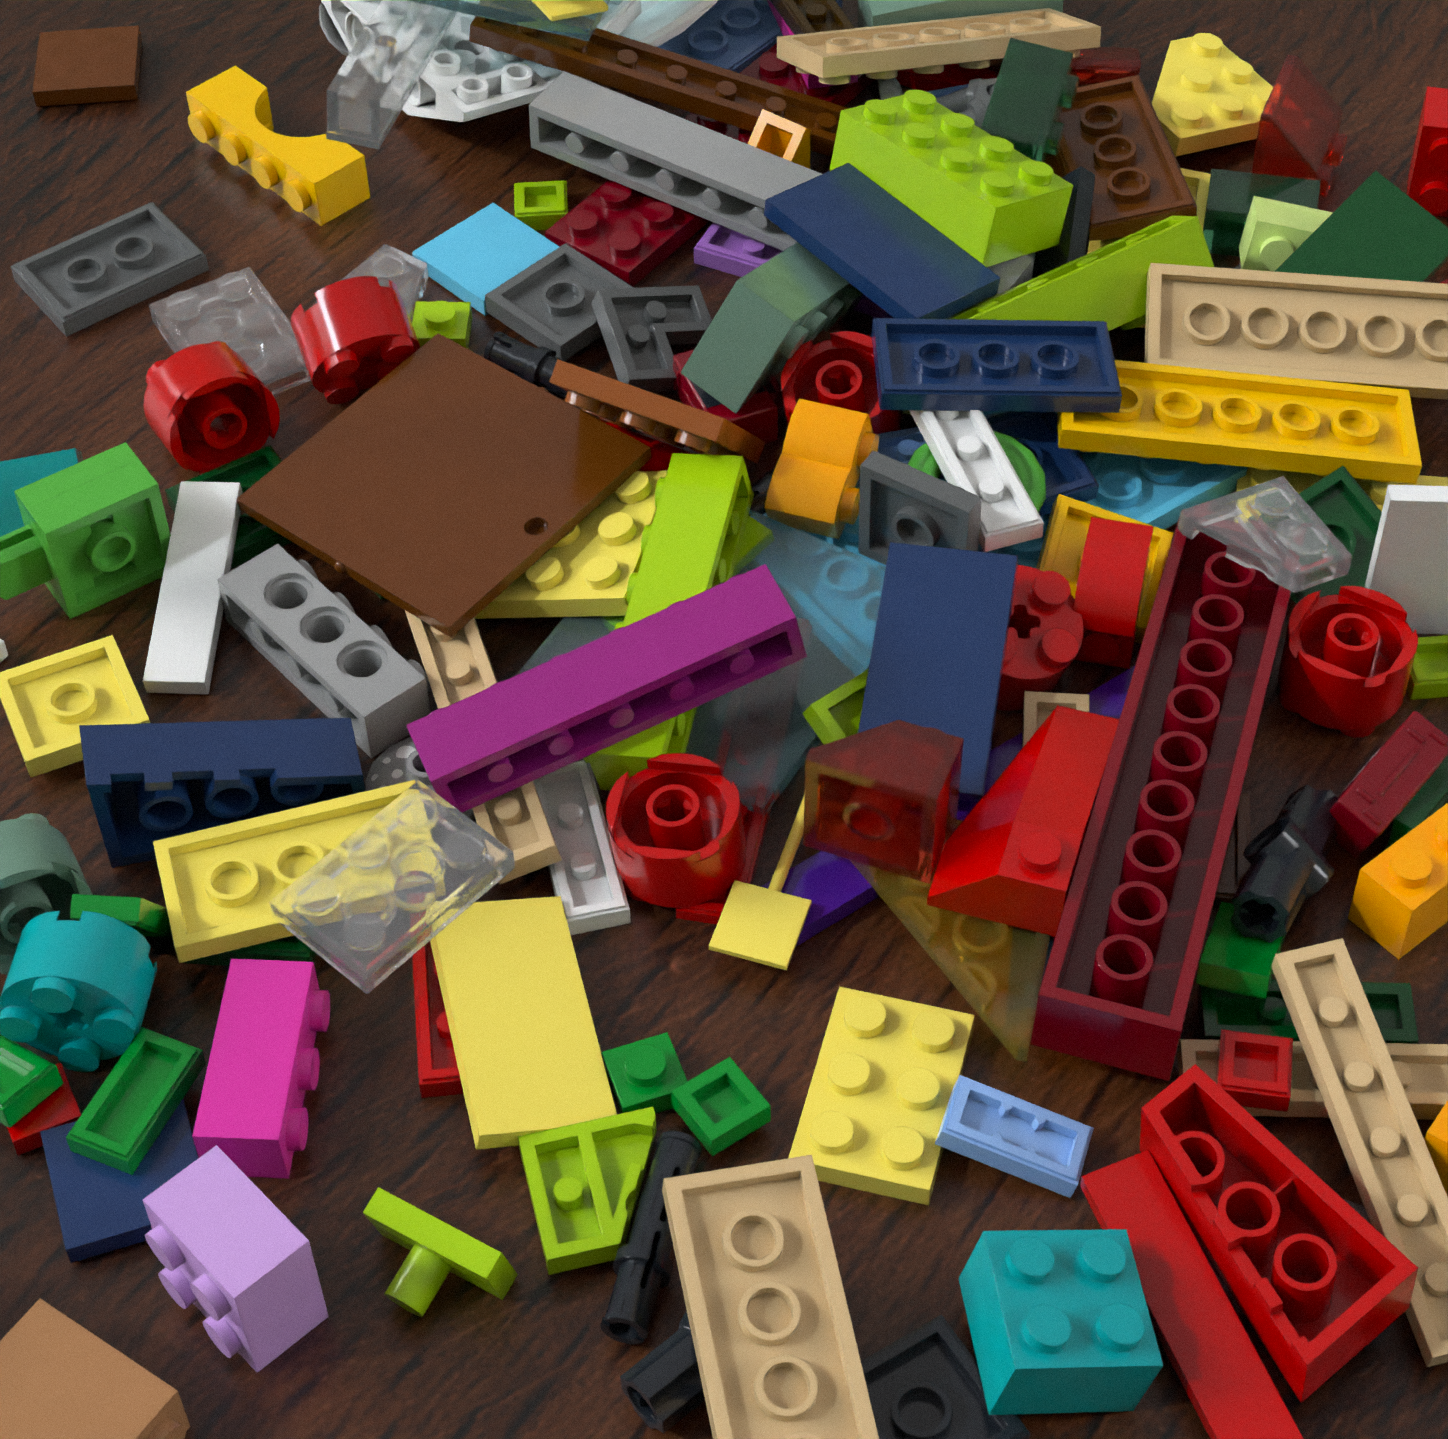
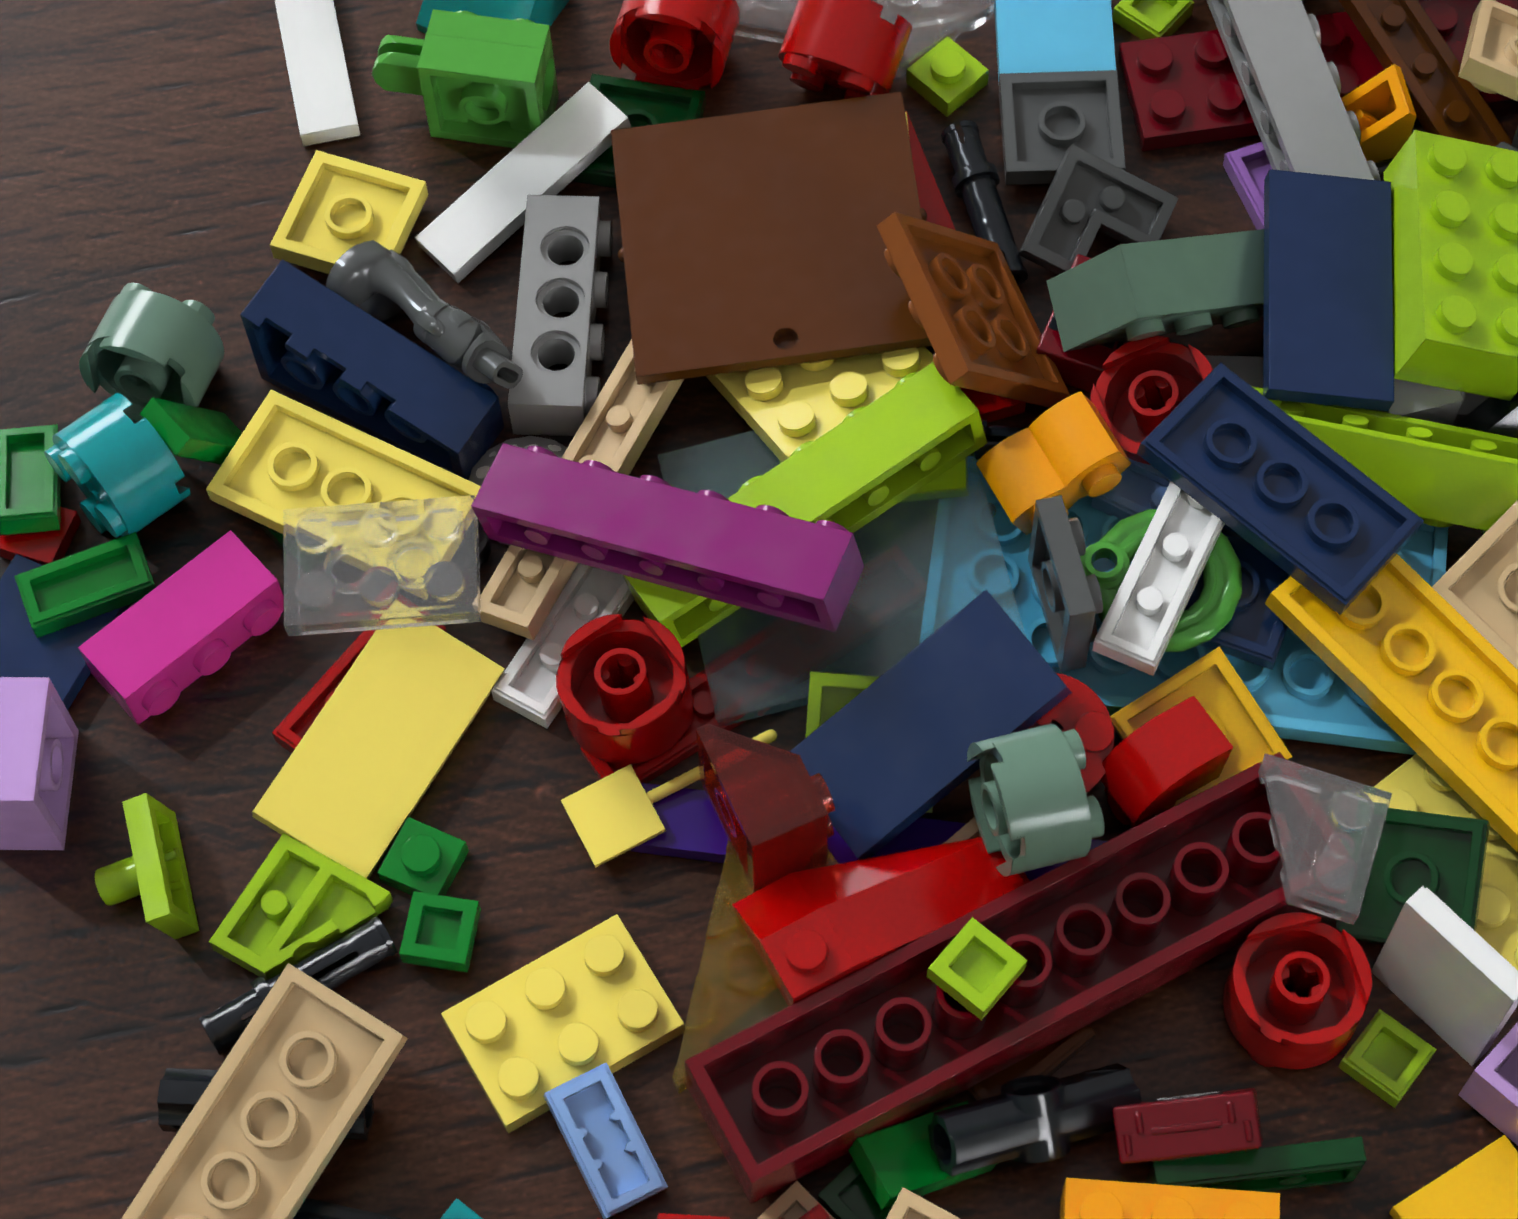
camera: 45 degrees right, 15 degrees up
none -> dark grey piece [326,240,523,389]
none -> lime plate [927,917,1028,1021]
none -> sand green brick [967,723,1105,877]

